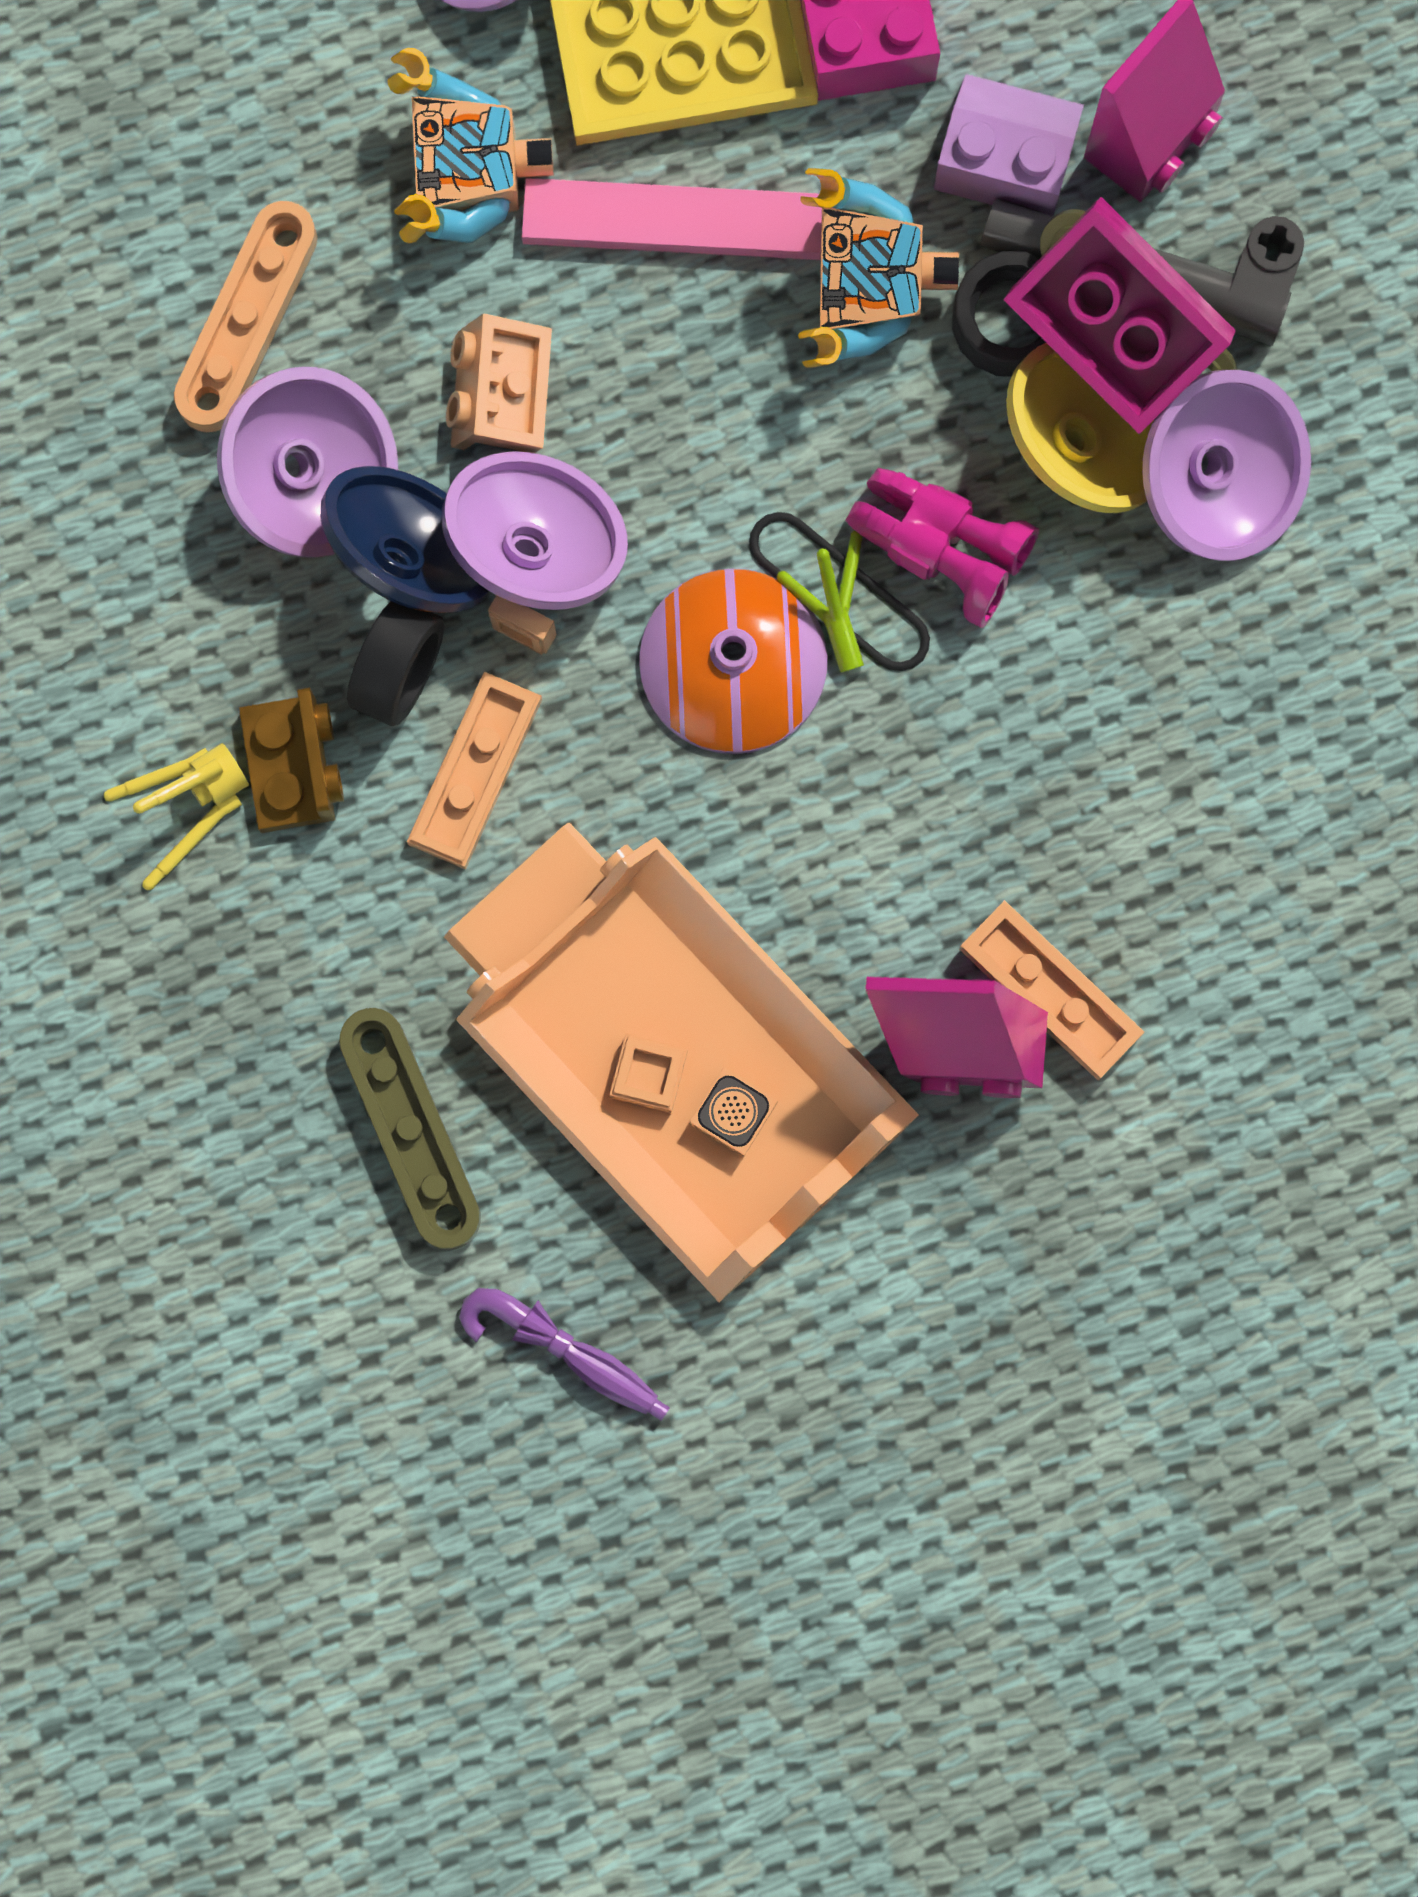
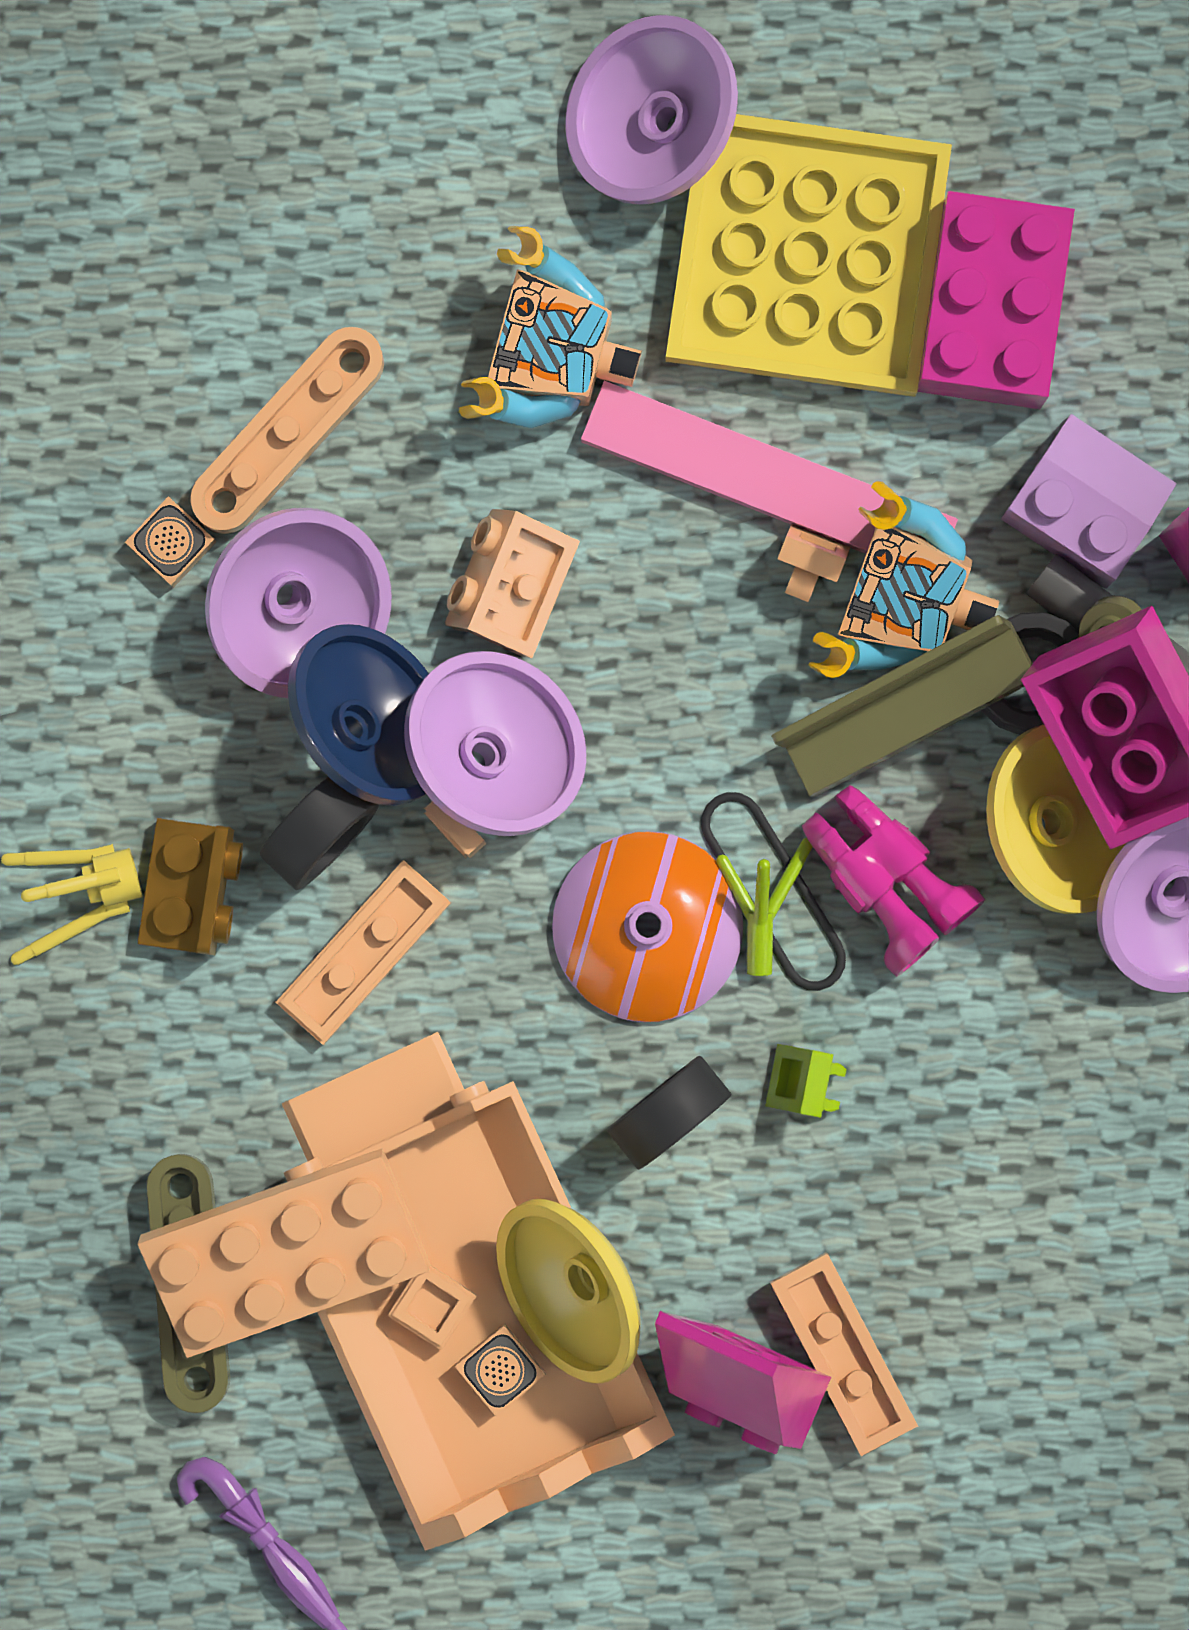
camera: 20 degrees right, 5 degrees up
none -> tile [125,496,216,588]
none -> light nougat plate [137,1148,430,1358]
none -> light yellow dish [496,1199,641,1383]
none -> black tyre [607,1056,732,1170]
none -> lime tile [765,1044,847,1118]
none -> olive panel [771,615,1032,797]
none -> light nougat tile [778,524,850,602]

